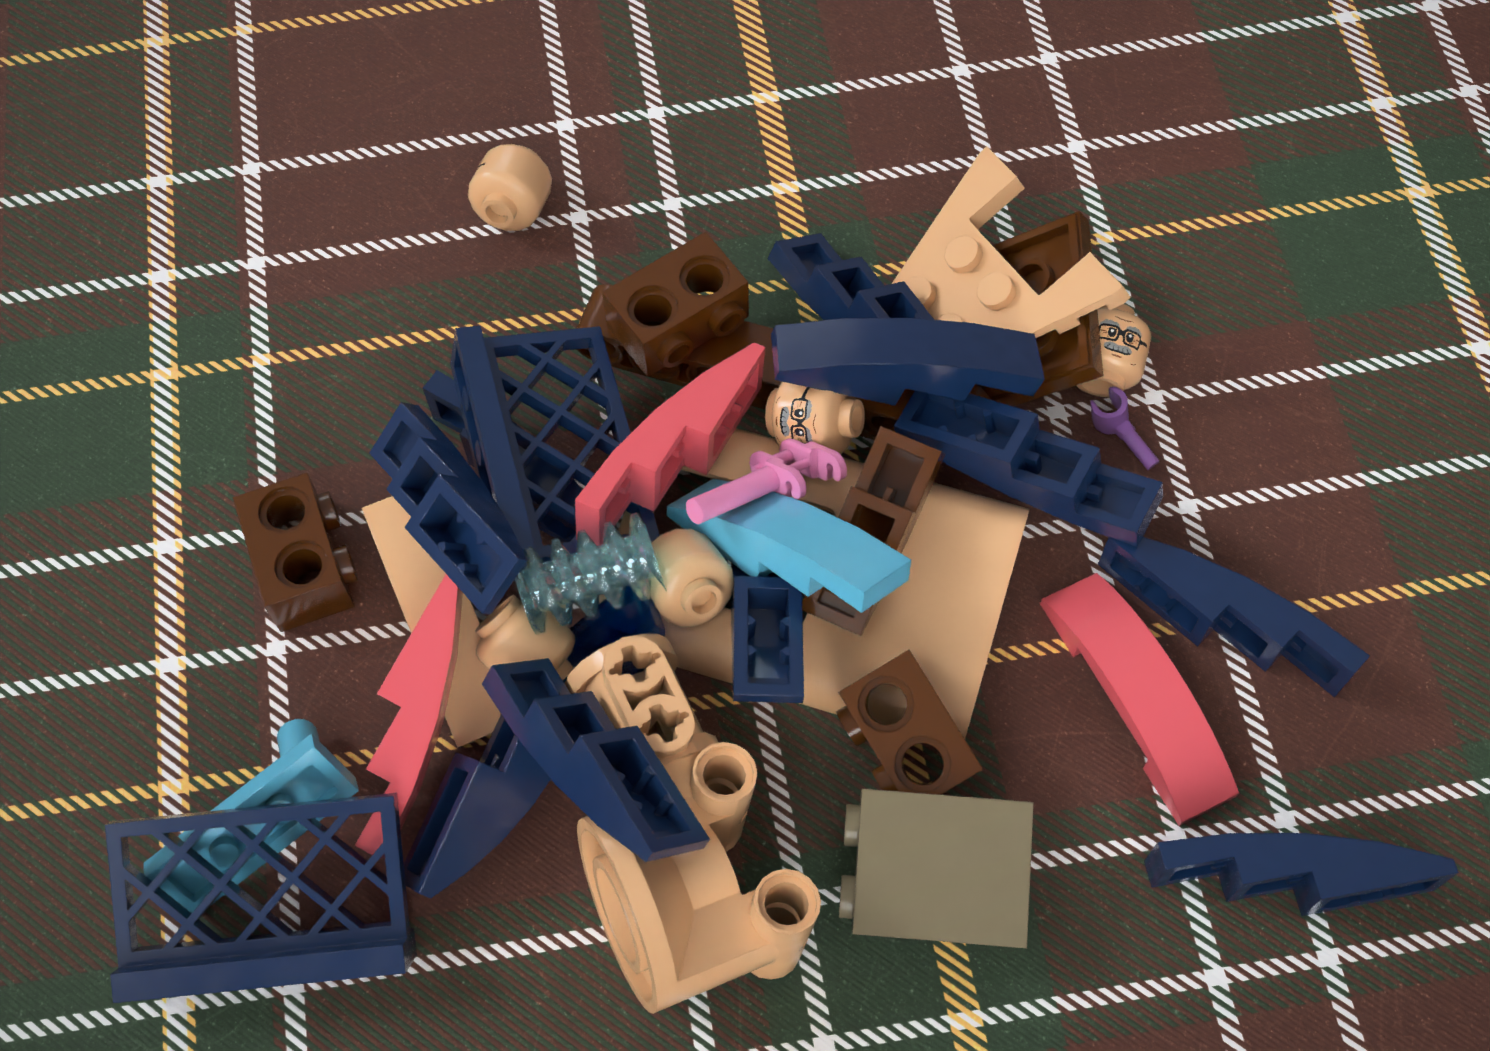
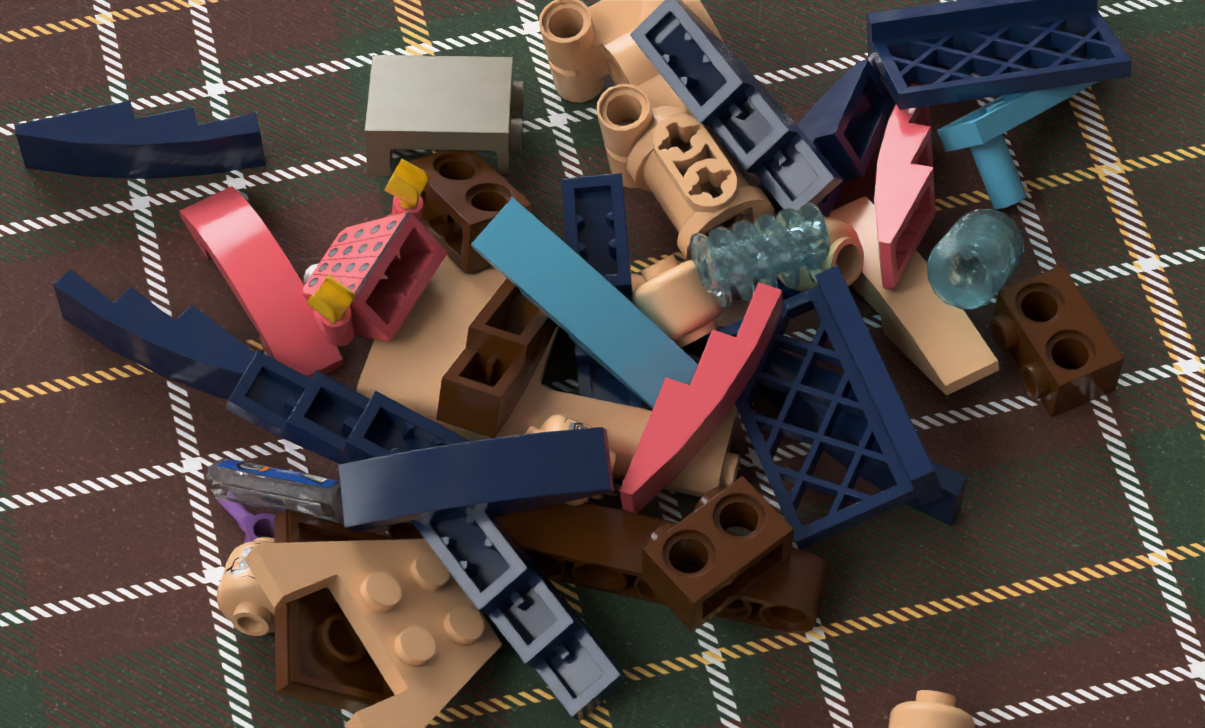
camera: 175 degrees right, 5 degrees down
dark blue slope [369,402,527,614] -> none
bright pink piece [686,438,847,524] -> none
none -> clear slope [206,459,343,523]
none -> coral torso [303,159,448,347]
none -> clear light blue piece [927,209,1024,309]

